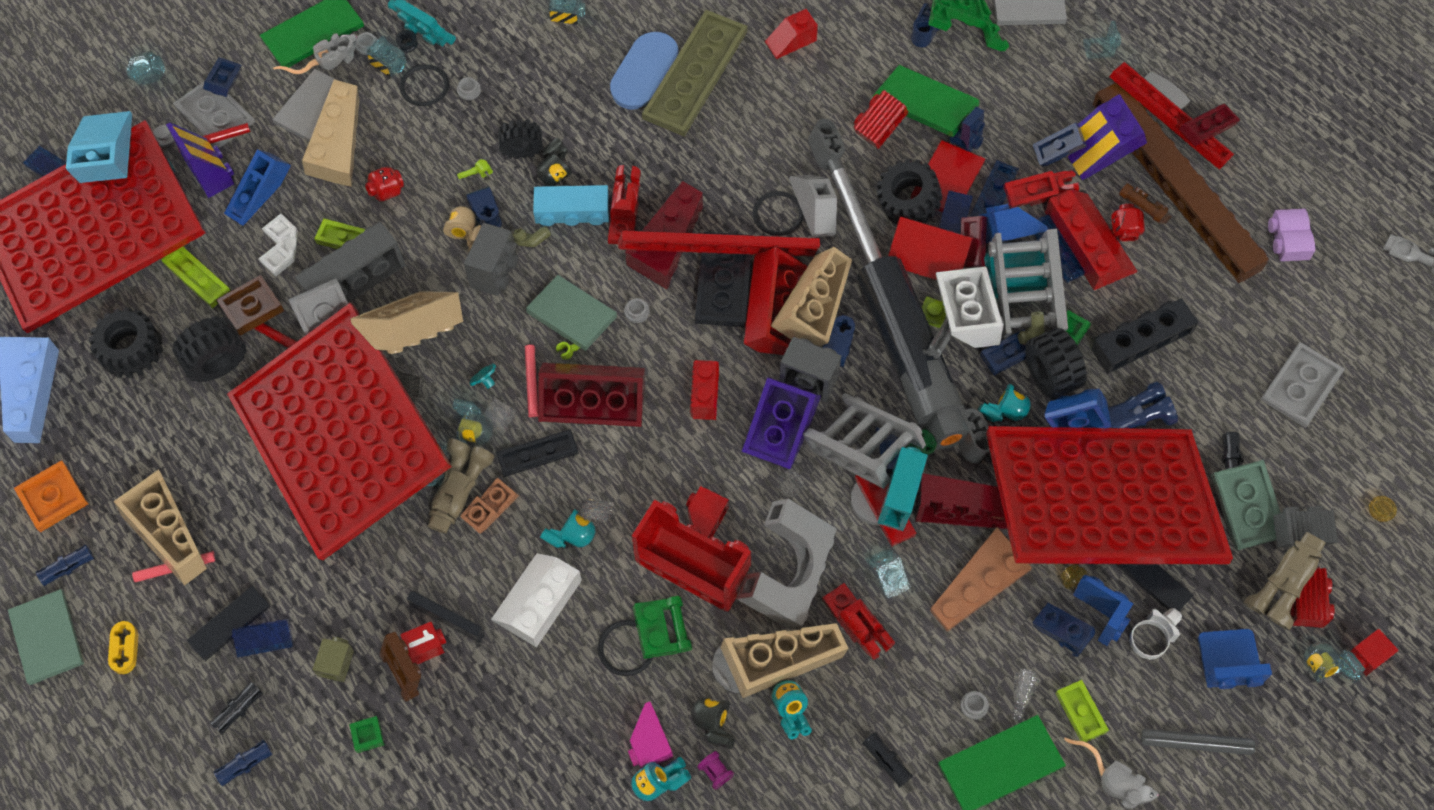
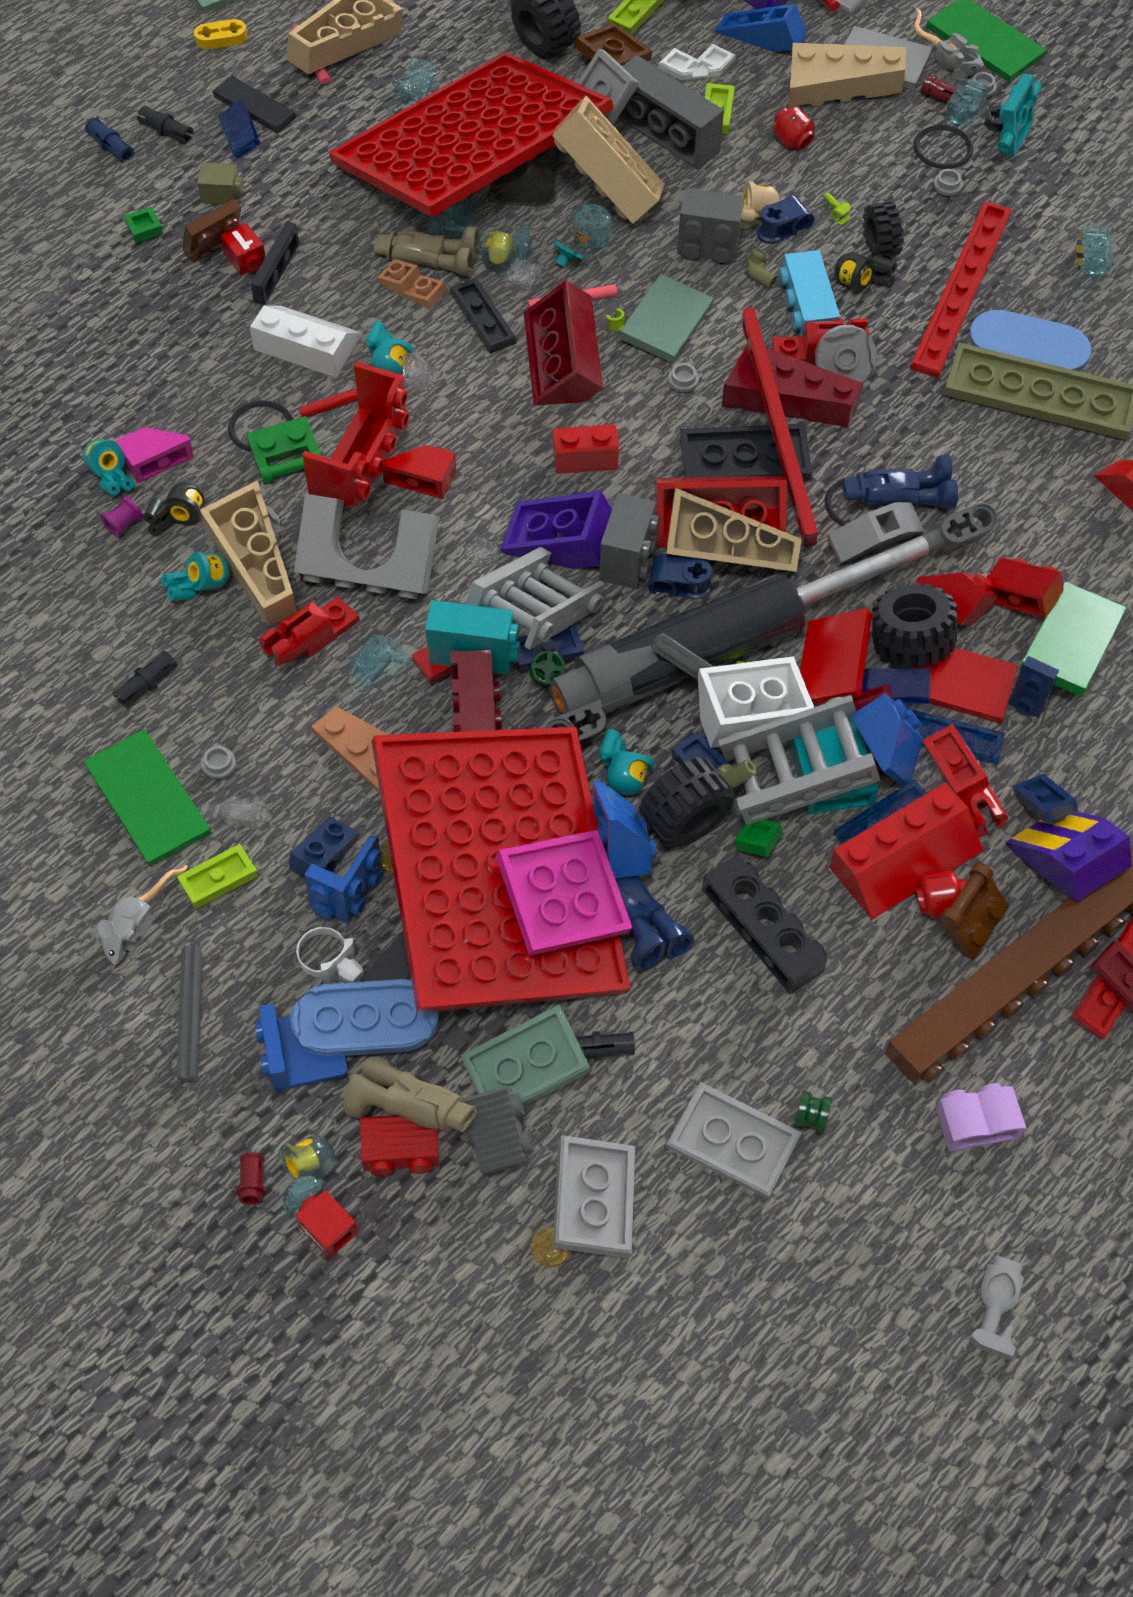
camera: 80 degrees right, 5 degrees down
none -> dark red pin [236,1152,267,1205]
none -> medium blue tile [290,979,439,1057]
none -> red bar [298,388,358,418]
none -> clear light blue bracket [391,57,438,100]
none -> dark pink plate [496,830,632,956]
none -> light grey tile [552,1135,635,1258]
none -> clear light blue head [573,204,612,249]
none -> dark green wheel [794,1090,833,1134]
none -> light grey tile [815,325,877,382]
none -> dark blue piece [842,455,958,510]
none -> red tile [910,201,1012,379]
none -> red slope [915,573,998,626]
none -> dark red pin [921,75,957,104]

